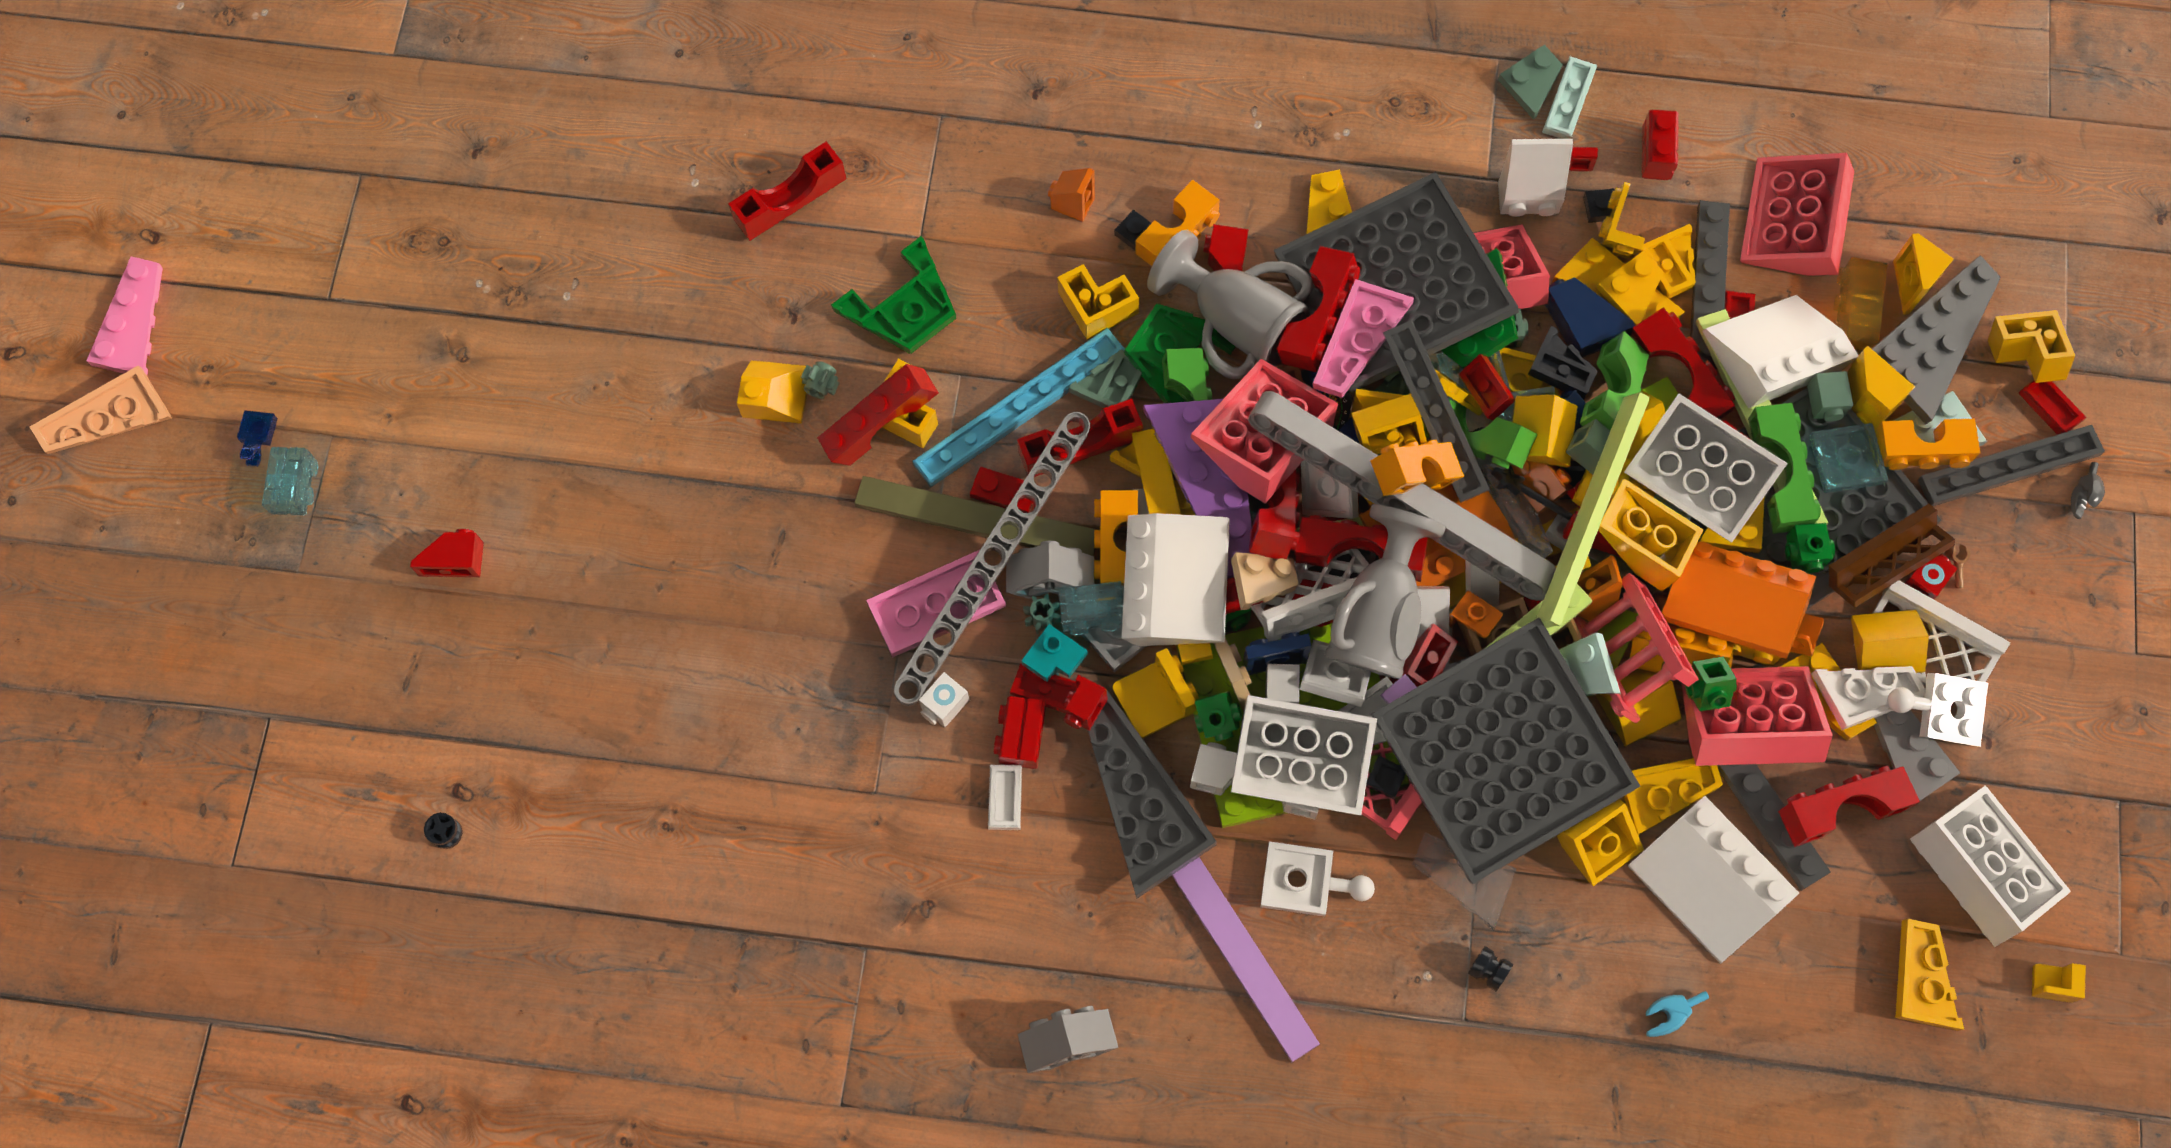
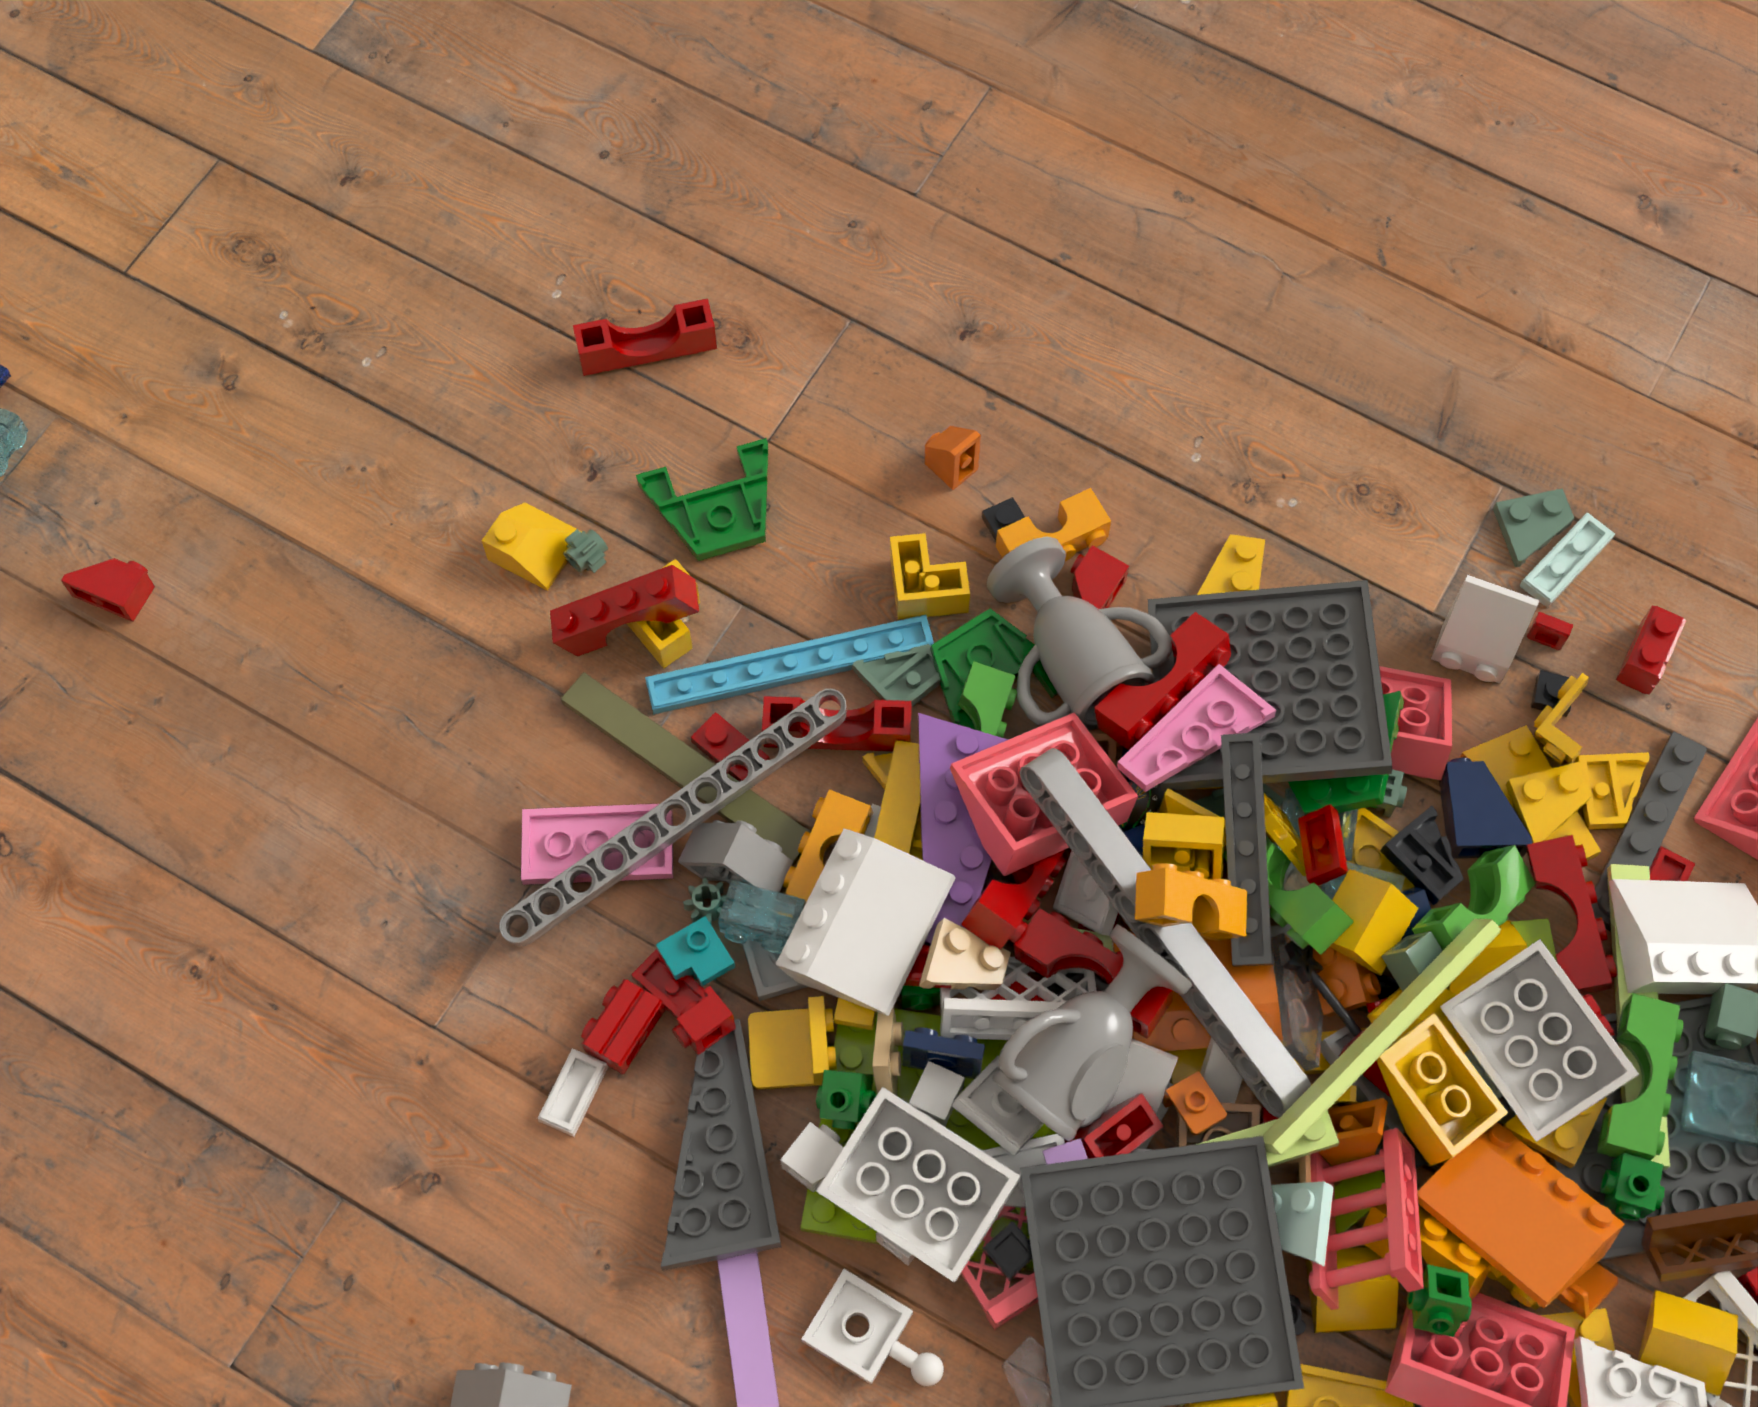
camera: 20 degrees right, 5 degrees down
white brick [919,672,970,728] -> none

